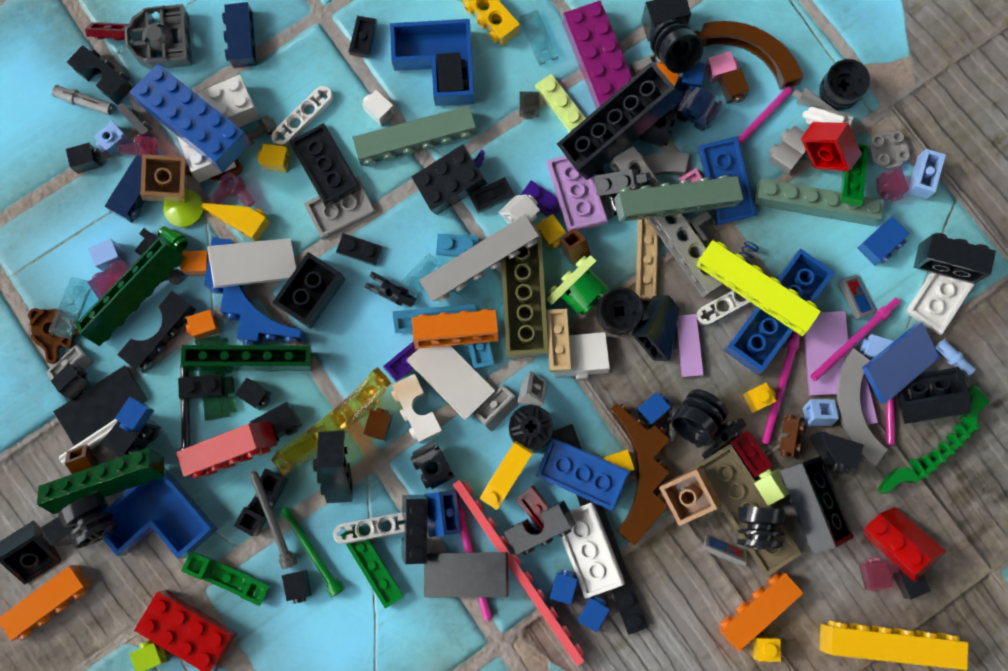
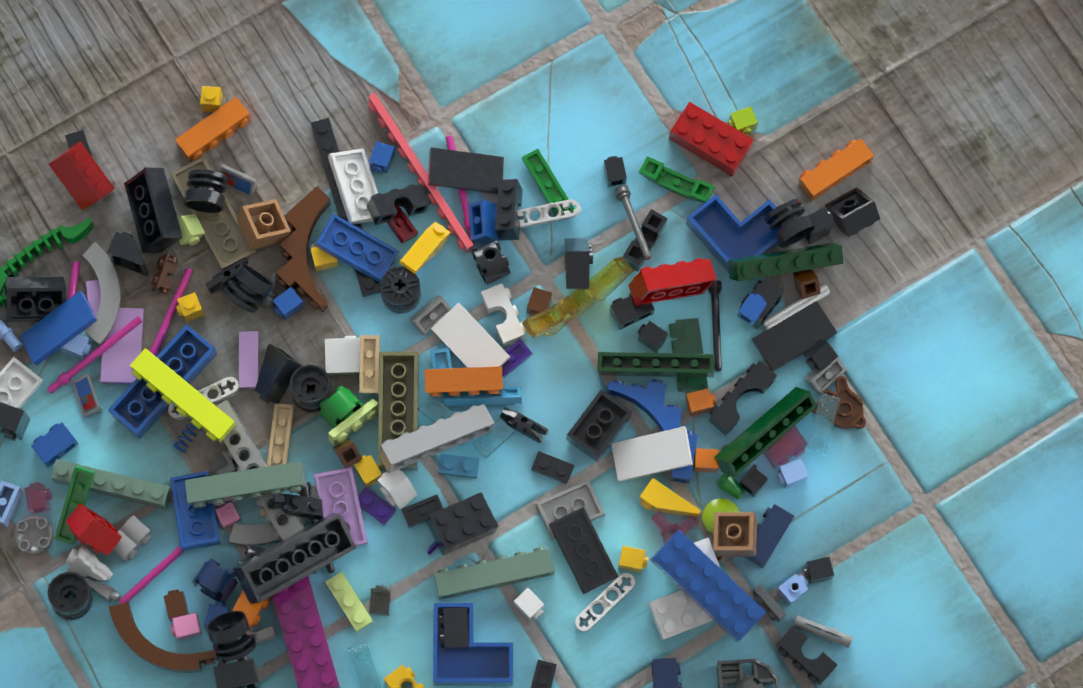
camera: 175 degrees right, 5 degrees down
clear pink axle [118,133,159,158] -> none
black plate [178,374,223,400] -> none
dark grey bar [244,115,277,146] -> none
green piece [281,507,346,598] -> none
light grey slope [518,371,547,406] -> none
blue brick [576,596,610,633] -> none
dark red plate [729,430,773,478] -> none
light blue brick [803,399,839,427] -> none
yellow brick [819,620,968,670] -> none
clear pink brick [859,557,893,591] -> none

